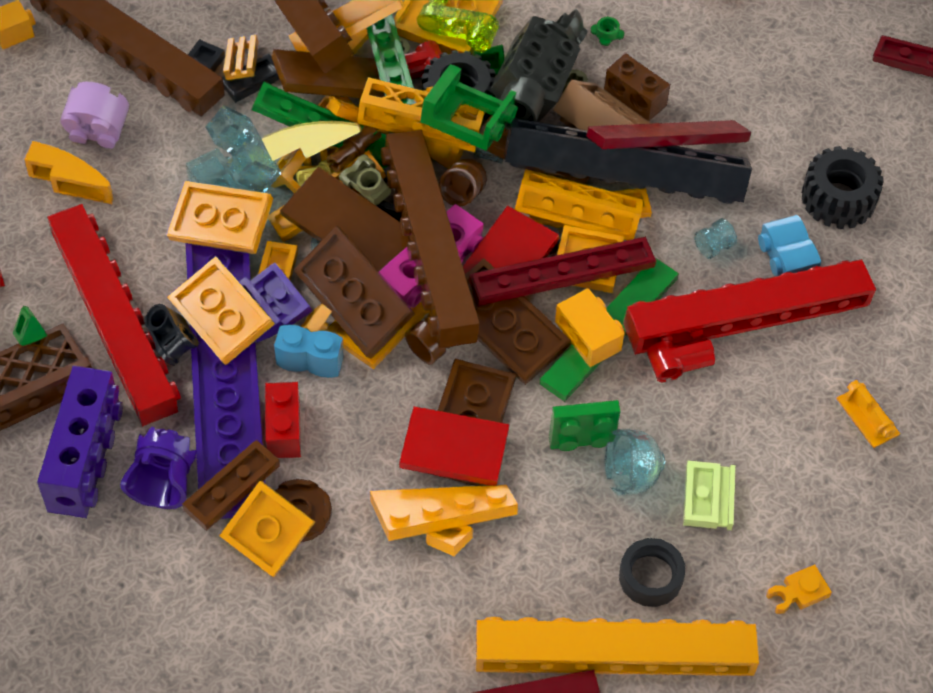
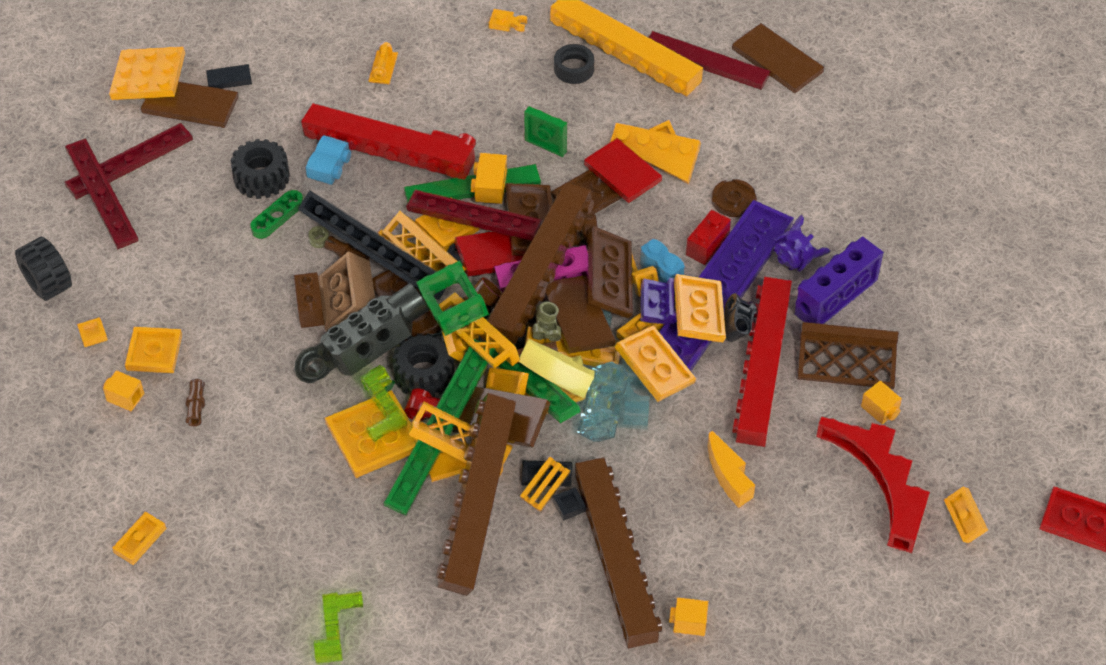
camera: 140 degrees left, 5 degrees down
green slope [13,305,48,346] -> none
lavender brick [60,82,129,149] -> none
reddish brown plate [182,440,280,531] -> none
light orange plate [219,481,315,577] -> none
dark red tile [586,120,751,149] -> none
green plate [591,17,625,46] -> none
clear light blue cylinder [605,429,665,495] -> none
yellowish green plate [683,461,735,530] -> none
clear light blue wheel [694,218,737,259] -> none
none -> green beam [250,190,303,239]

